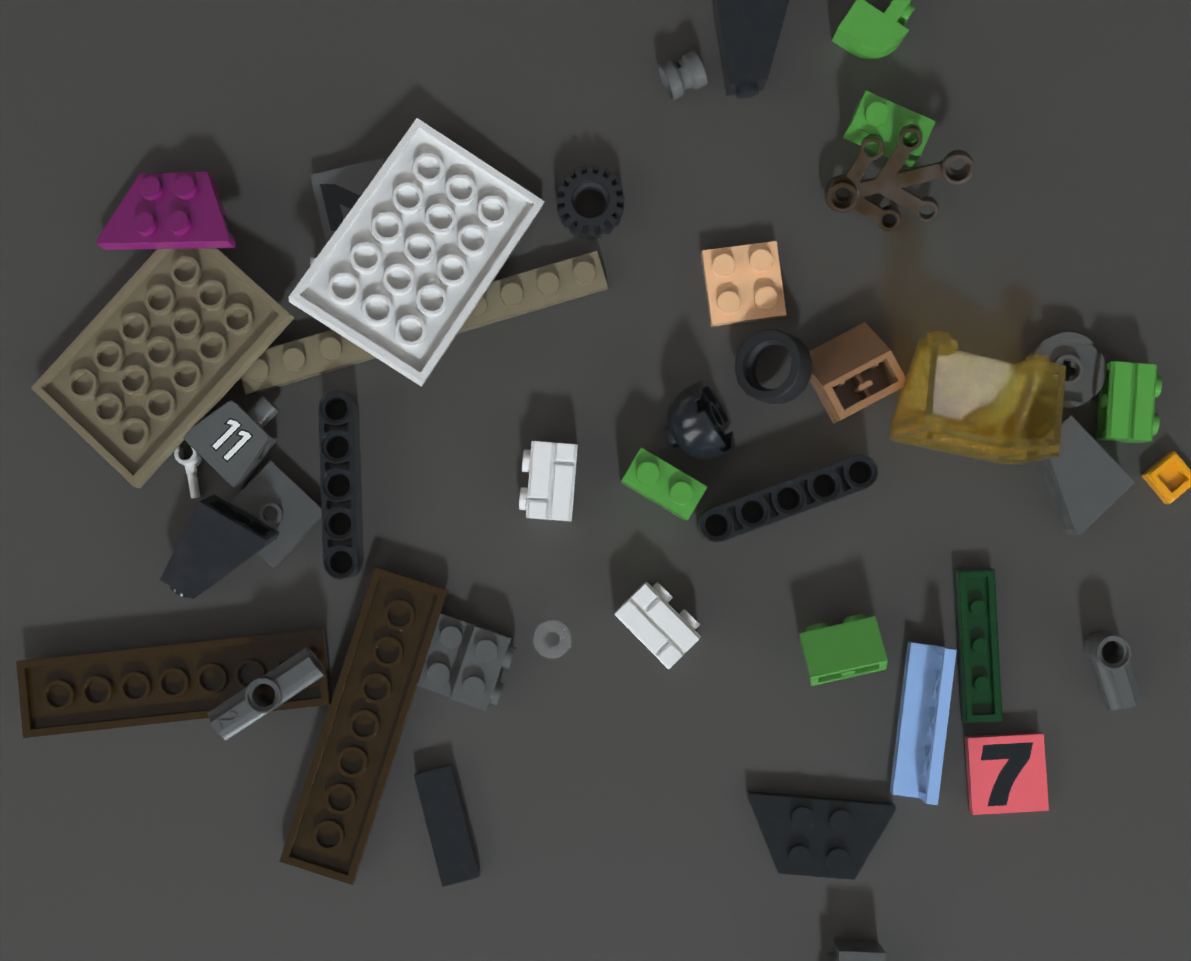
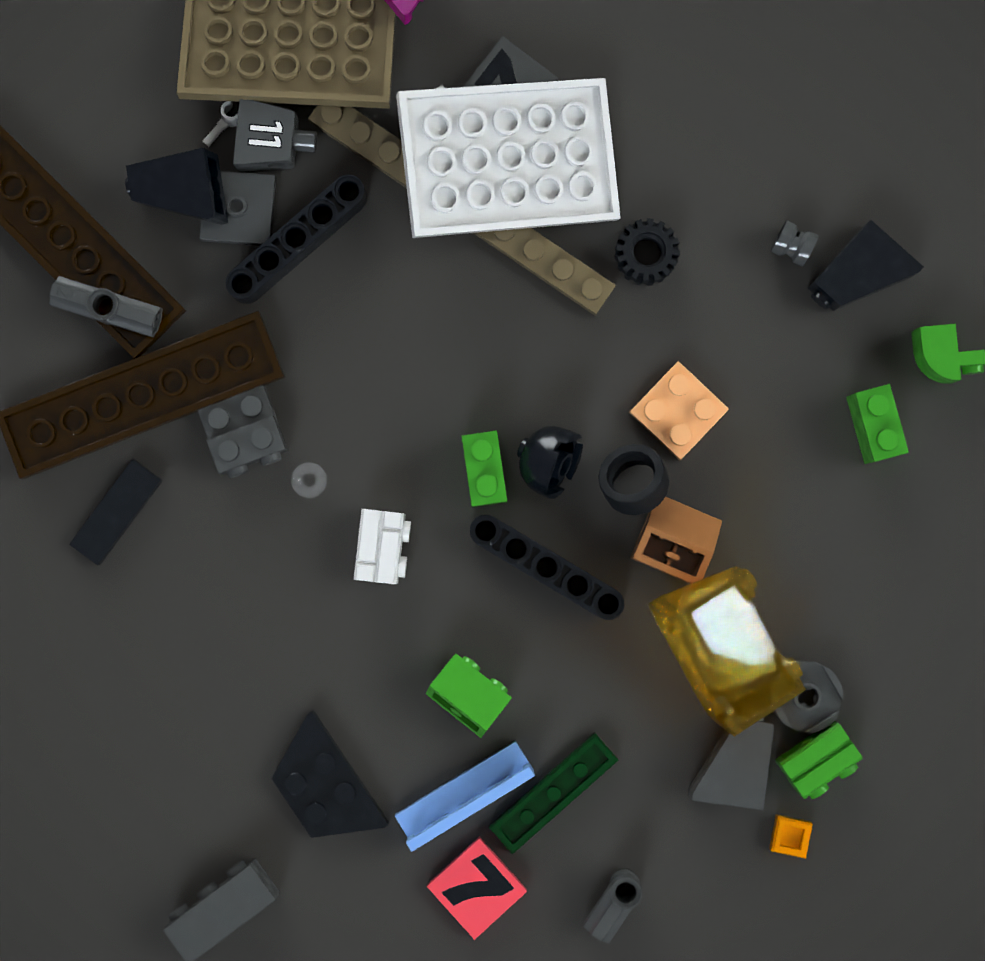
camera: 60 degrees right, 0 degrees up
white brick [519,441,578,522] -> none
dark brown plant [824,124,974,231] -> none

